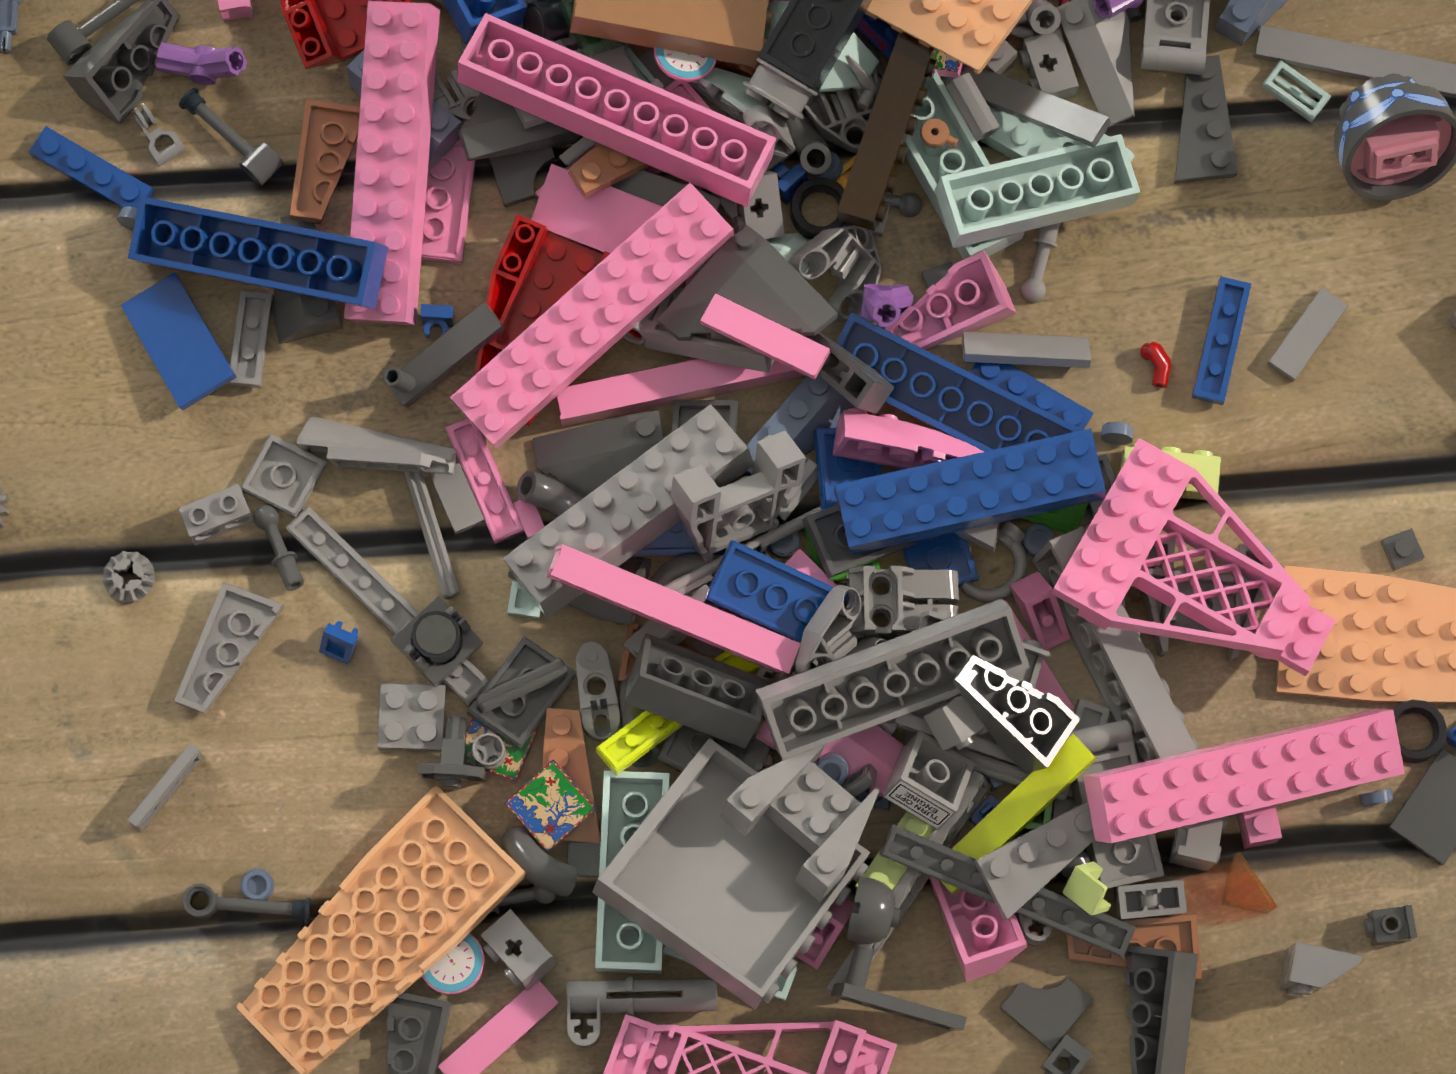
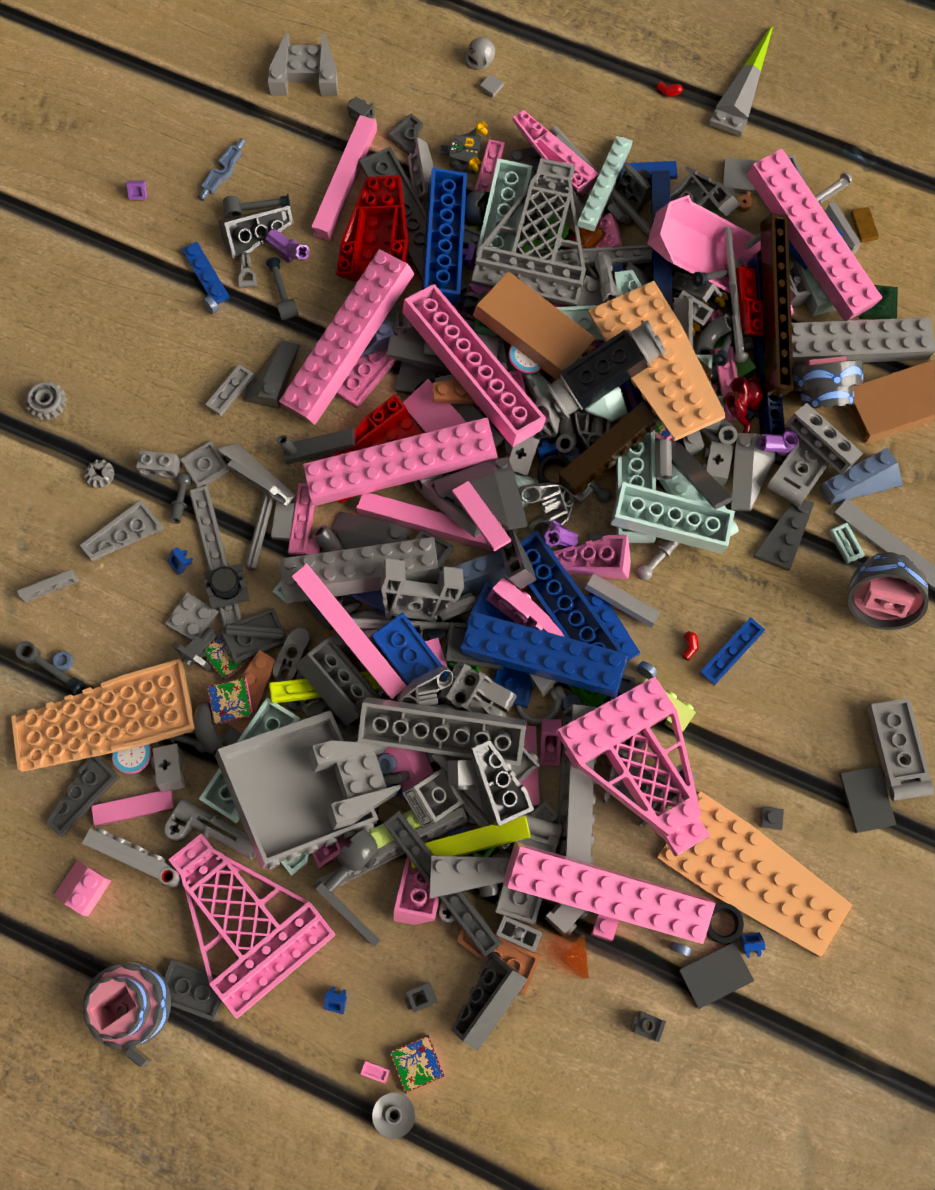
camera: 35 degrees right, 5 degrees down
blue tile [121,272,237,411] -> none
blue brick [128,196,388,310] -> none
nougat wing [289,99,360,224] -> none
blue tile [420,304,455,338] -> none
light grey wheel [472,733,506,770] -> none
light grey bar [845,55,879,109] -> none
nougat piece [920,118,959,149] -> none
dark grey tile [1000,979,1093,1051] -> none
yellowish green panel [1062,861,1111,916] -> none
light grey tile [1267,288,1348,382] -> none
light grey slope [1279,942,1362,998] -> none

